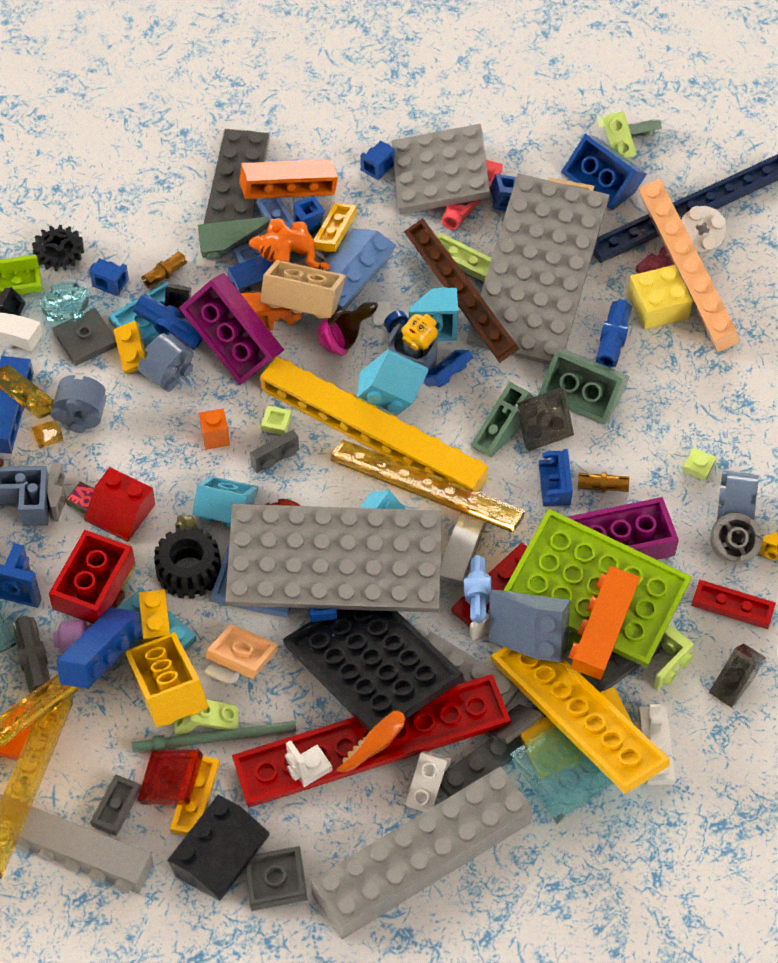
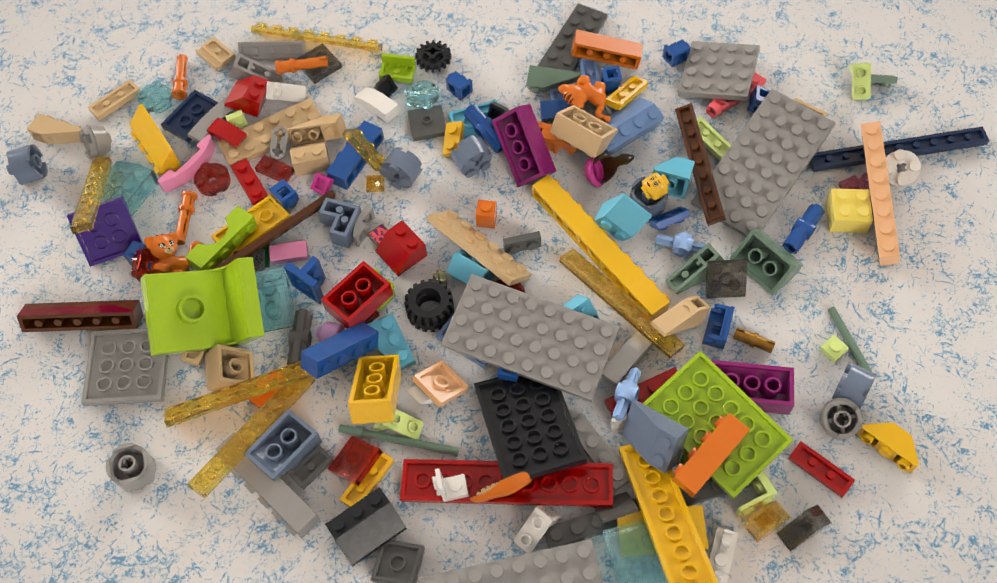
camera: 25 degrees right, 5 degrees up
yellow plate [139,589,170,644] -> none
pearl gold pin [141,251,187,289] -> none
yellowish green plate [261,406,292,435] -> none
white sticker [373,301,391,326] -> none
blue tile [384,310,409,333] -> none
blue slope [561,133,647,210] -> none
none -> sand blue slope [244,409,322,481]
none -> tan plate [427,210,532,286]
none -> tan slope [651,295,711,337]
none -> light blue axle [655,232,707,257]
none -> clear yellow slope [743,500,791,543]
none -> sand green bar [828,307,872,371]

